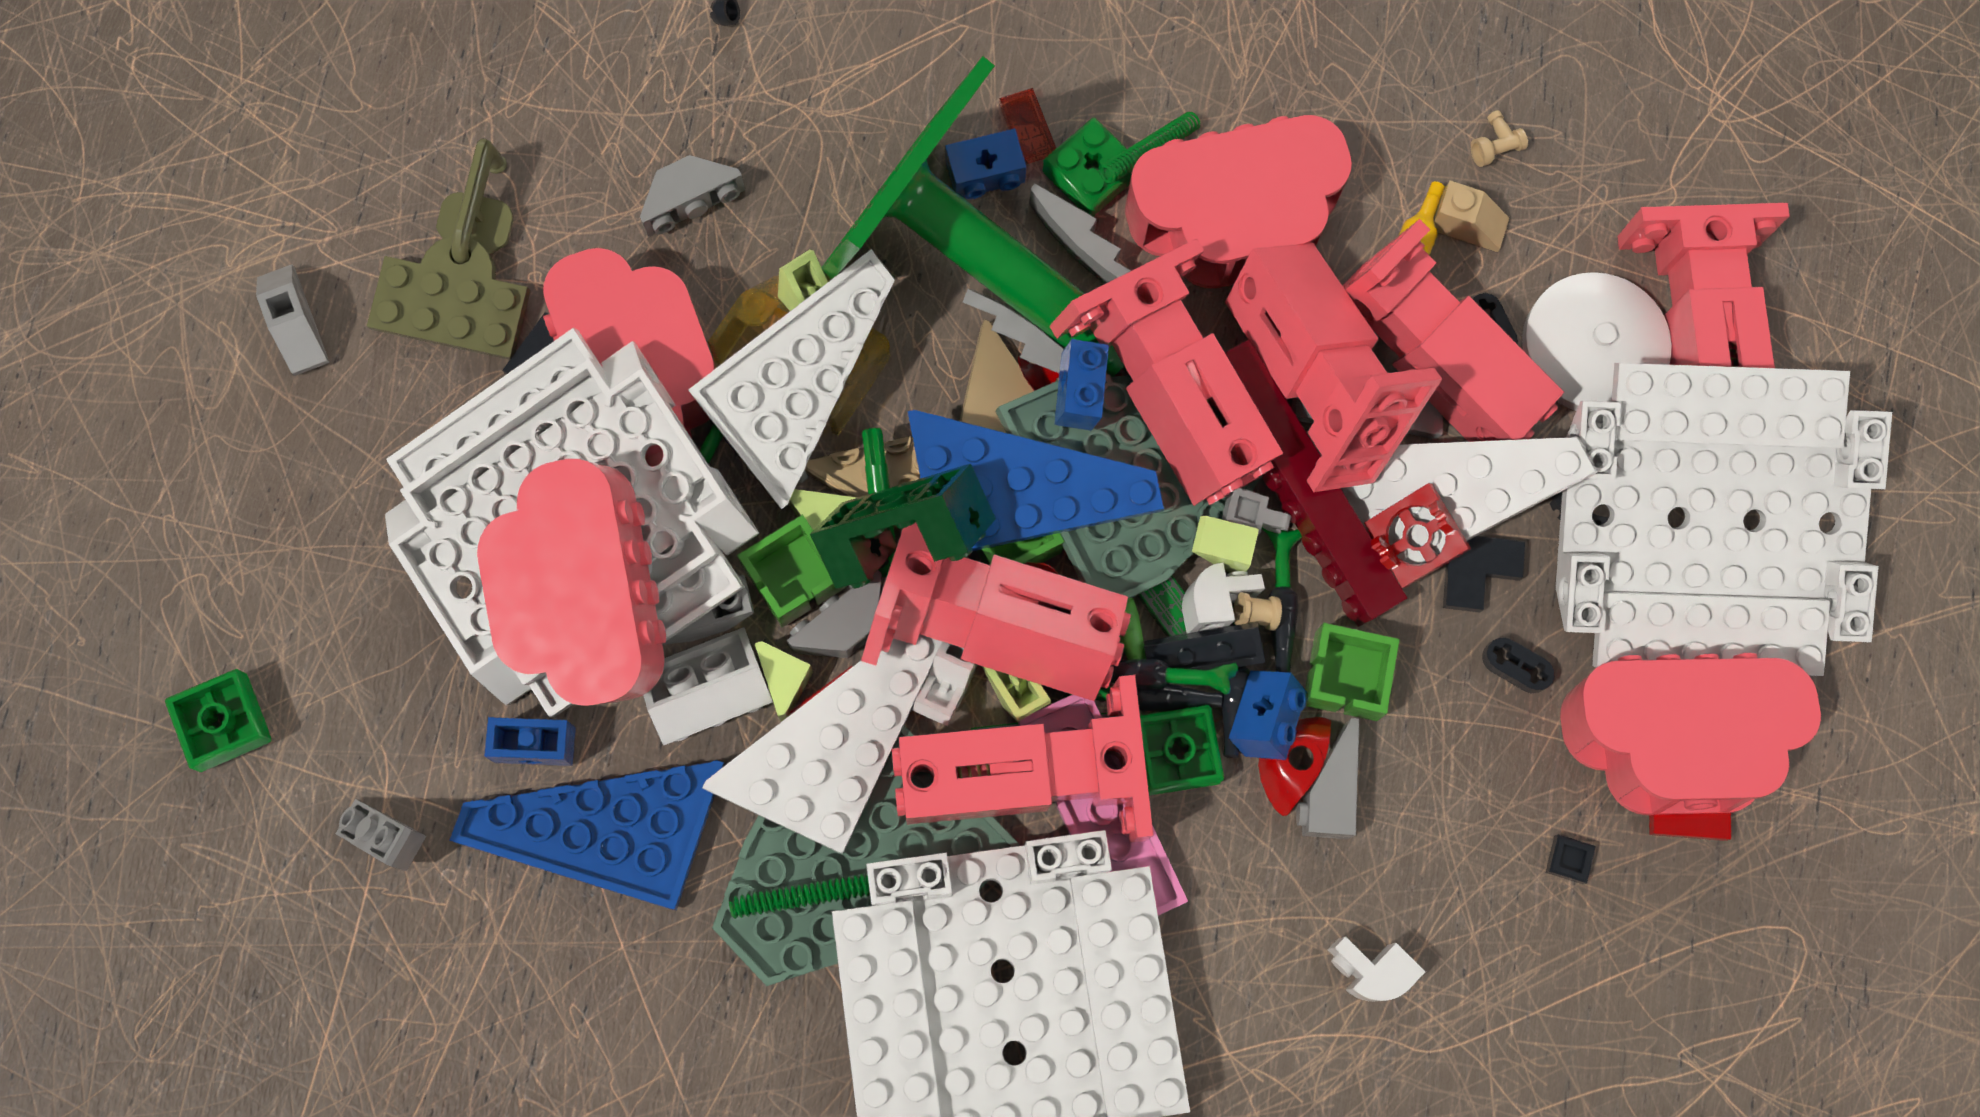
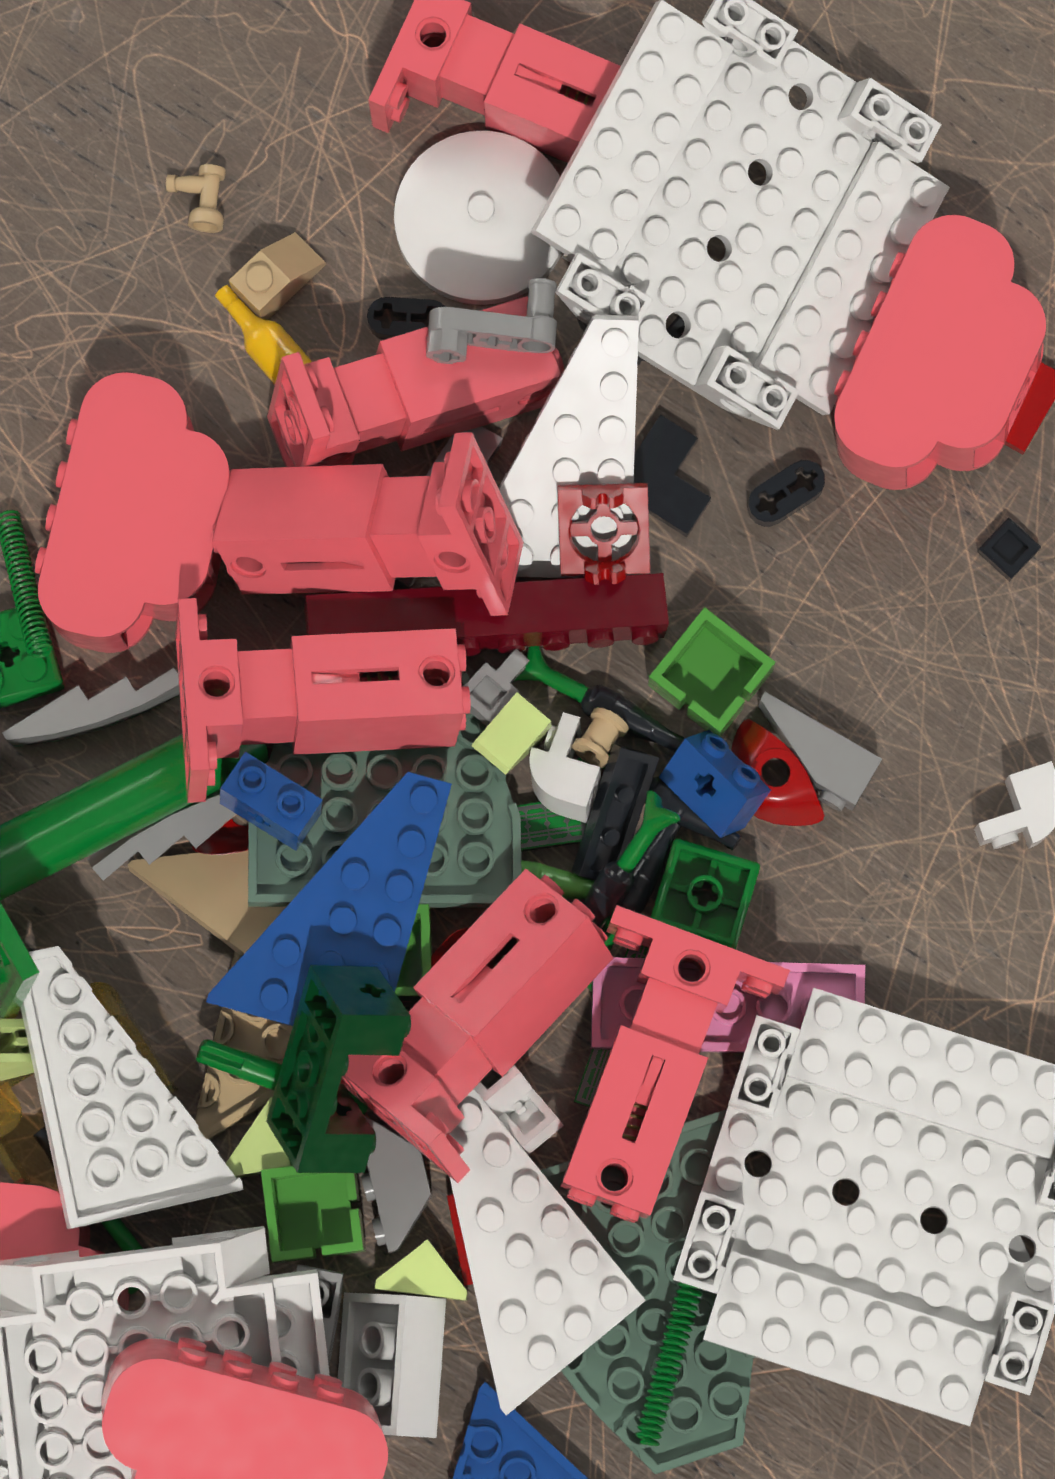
camera: 55 degrees left, 5 degrees up
yellowish green slope [982,666,1051,722] -> none
none -> light grey beam [426,278,557,364]

